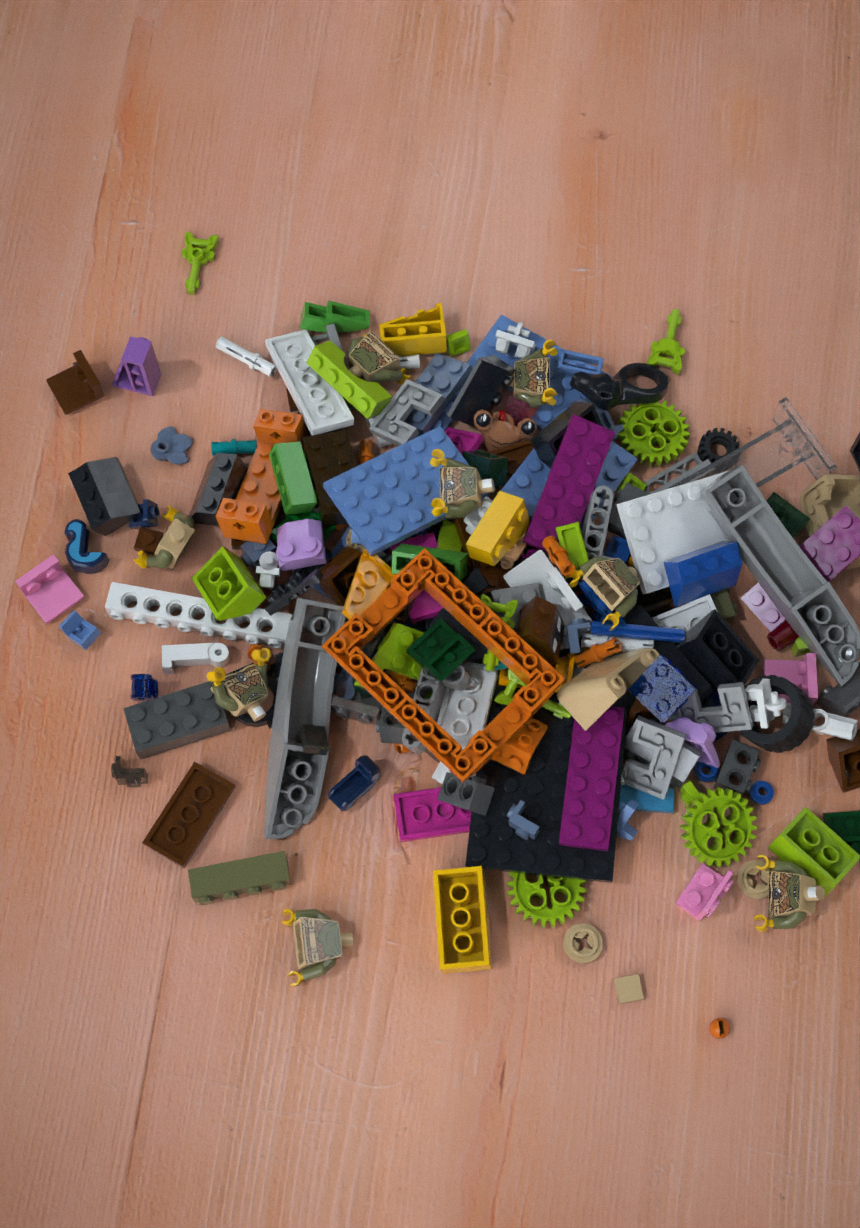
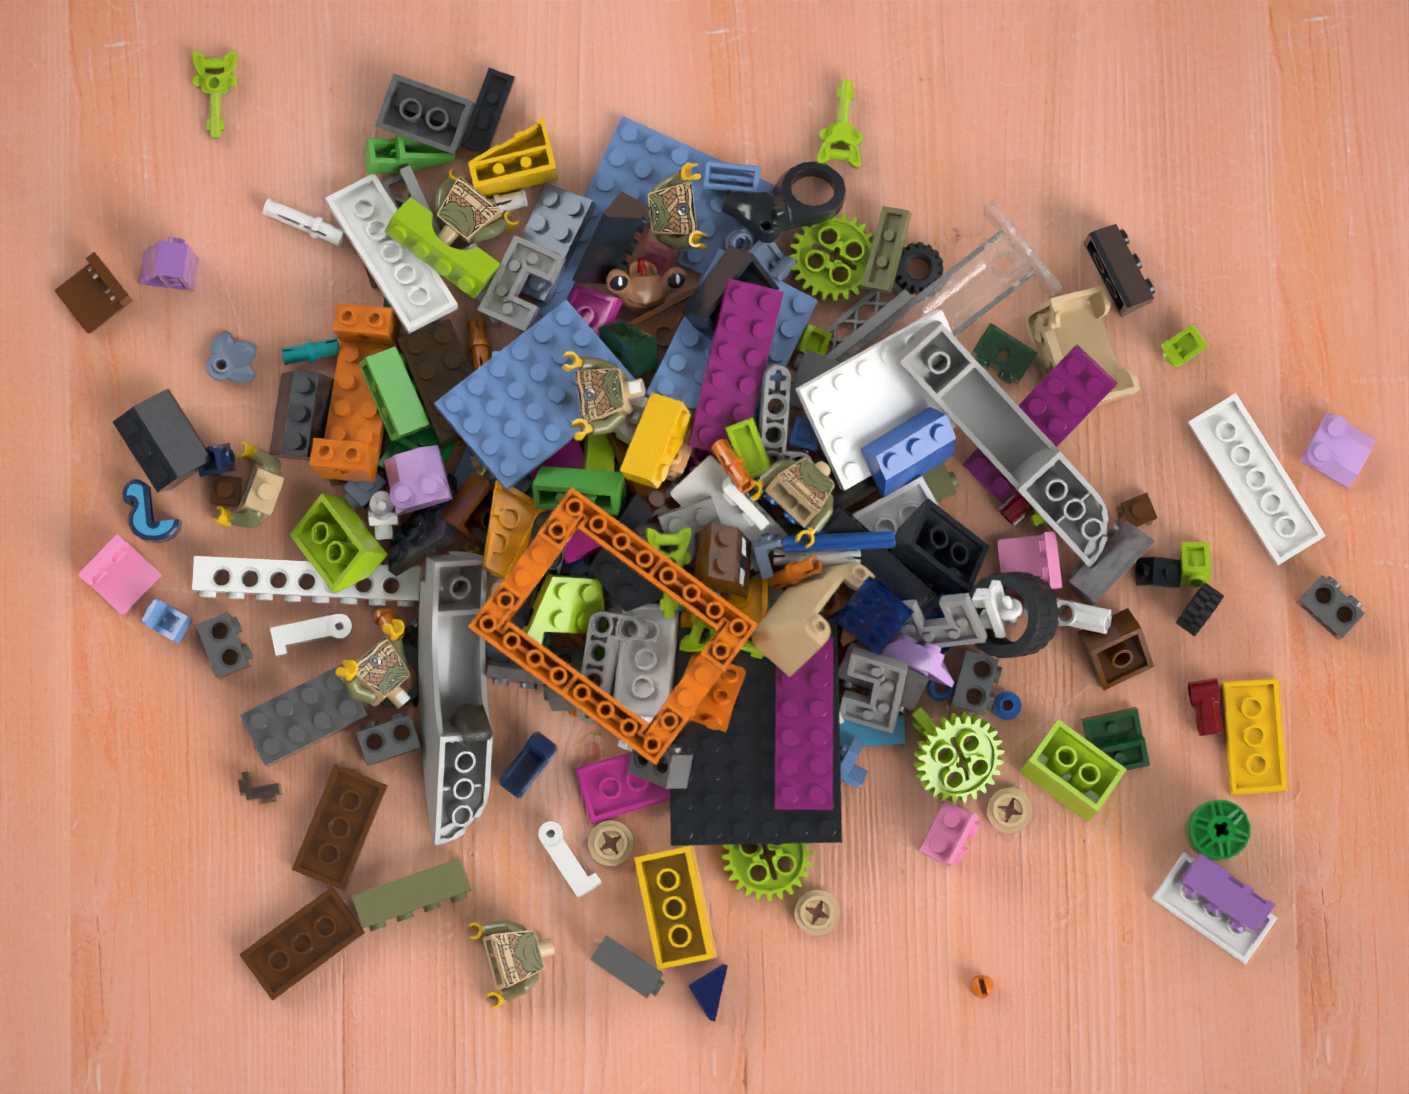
camera: 10 degrees left, 15 degrees up
clear blue piece [130,674,158,701] -> none
dark green slope [406,618,475,683] -> none
lime plate [446,329,471,357] -> none
white hips [495,322,536,359] -> none
sand blue bracket [507,800,539,840] -> none
tan tile [614,974,644,1004] -> none
torso [754,855,825,932] -> none
none -> dark grey brick [196,612,253,679]
none -> reddish brown plate [239,887,366,1001]
none -> dark grey brick [356,712,422,766]
none -> flat silver slope [375,73,475,155]
none -> black plate [460,68,515,154]
none -> white leg [539,821,602,898]
none -> tan gear [588,820,634,866]
none -> dark grey brick [590,936,665,998]
none -> clear blue slope [688,964,728,1022]
none -> reddish brown plate [823,582,850,619]
none -> olive plate [862,206,912,294]

